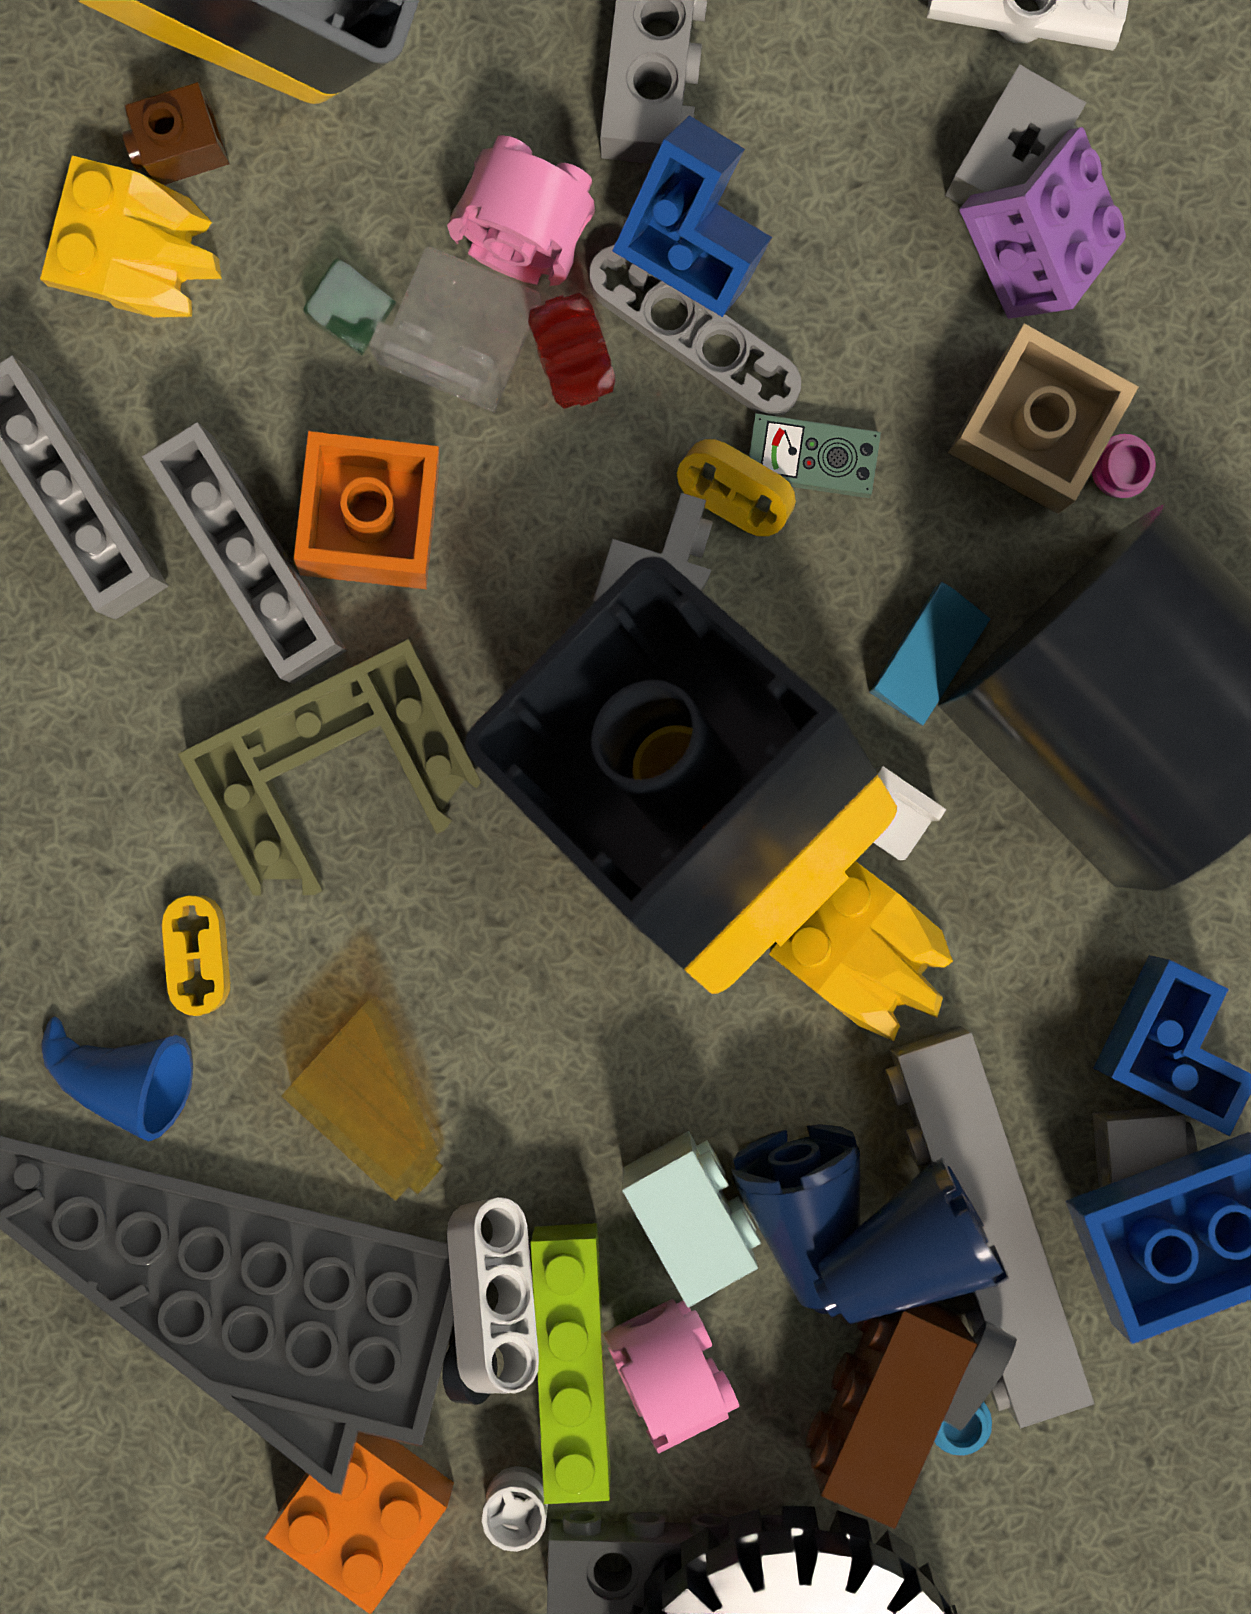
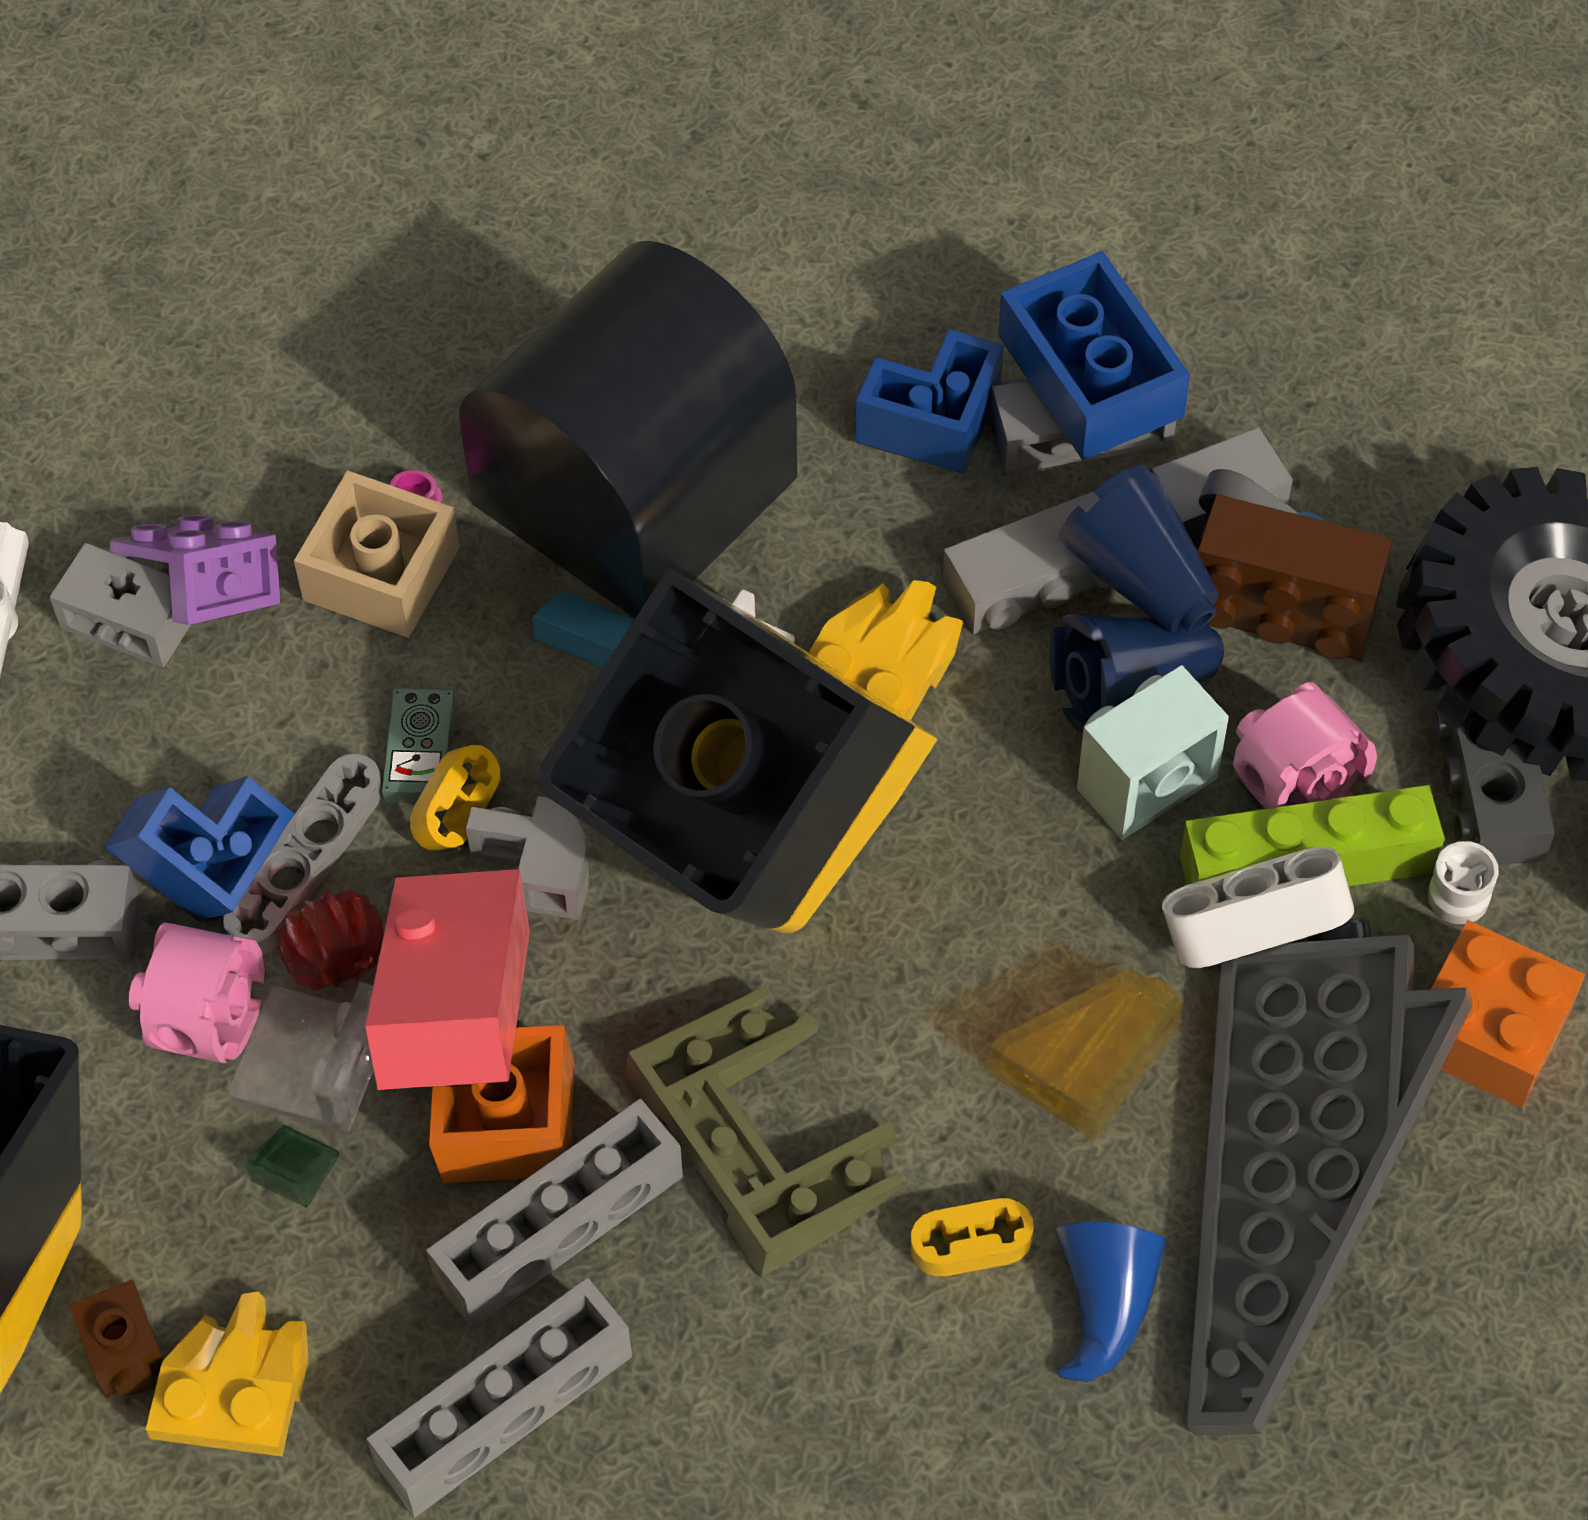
camera: 95 degrees left, 30 degrees down
none -> coral brick [365,869,530,1090]

